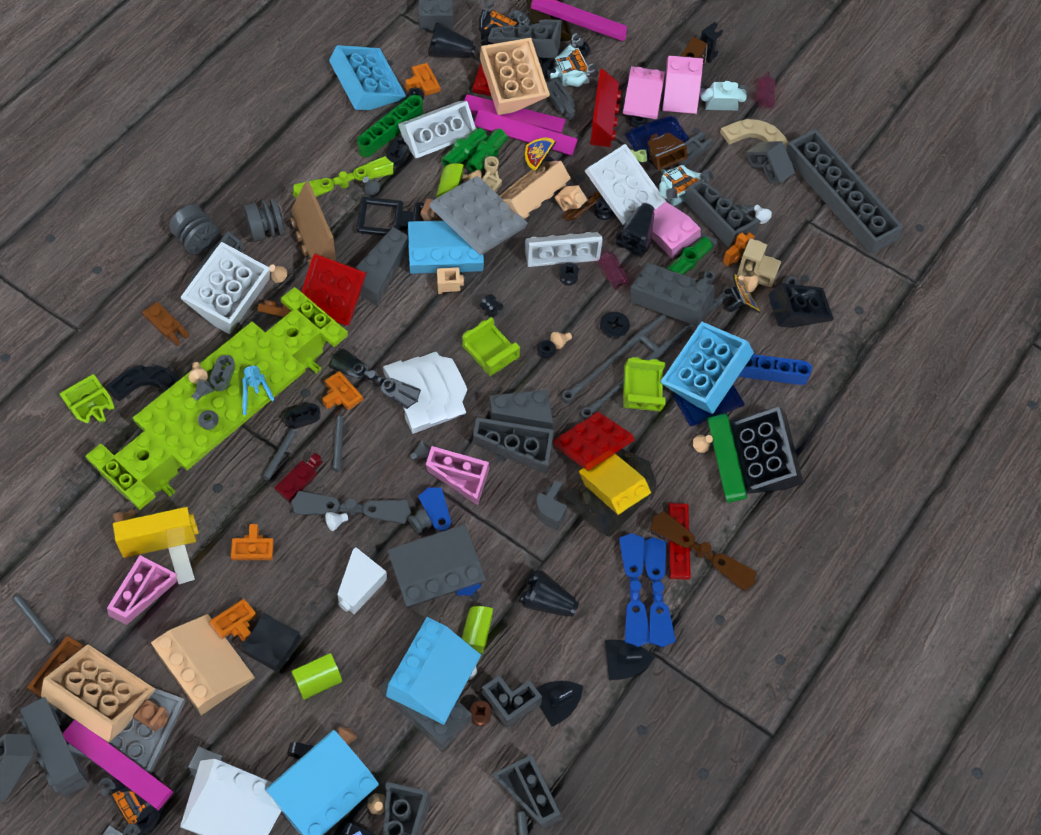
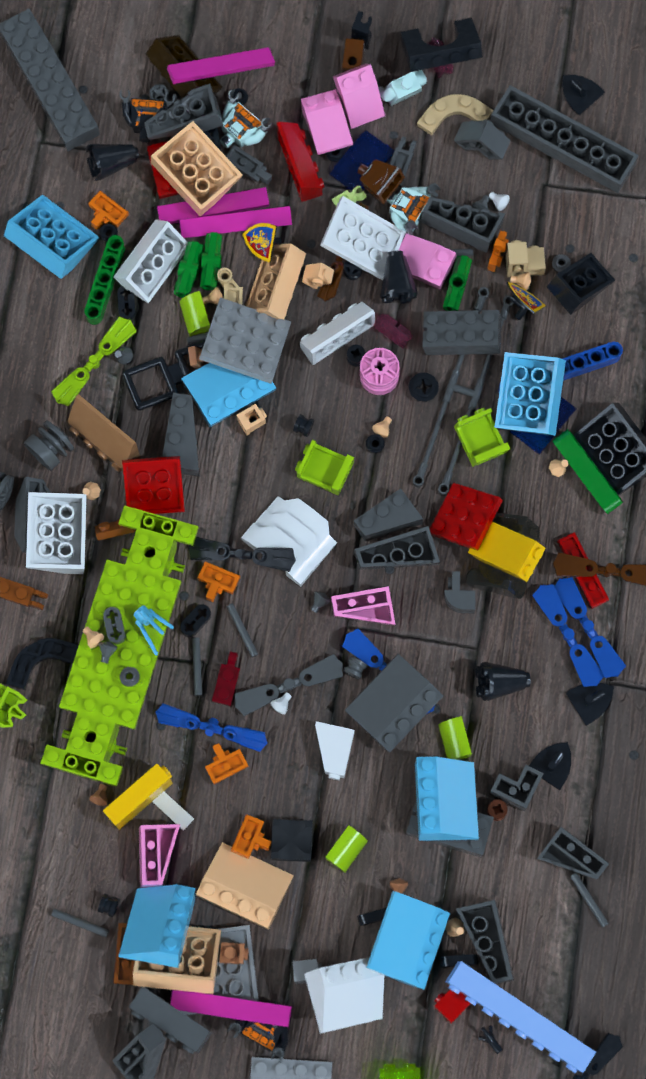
camera: 20 degrees left, 15 degrees up
none -> black wheel [98,893,120,917]
none -> medium azure slope [119,884,196,968]
none -> blue piece [155,703,268,752]
none -> bright pink wheel [360,348,399,395]
none -> black arch [401,17,483,72]
none -> black shield [562,75,606,116]

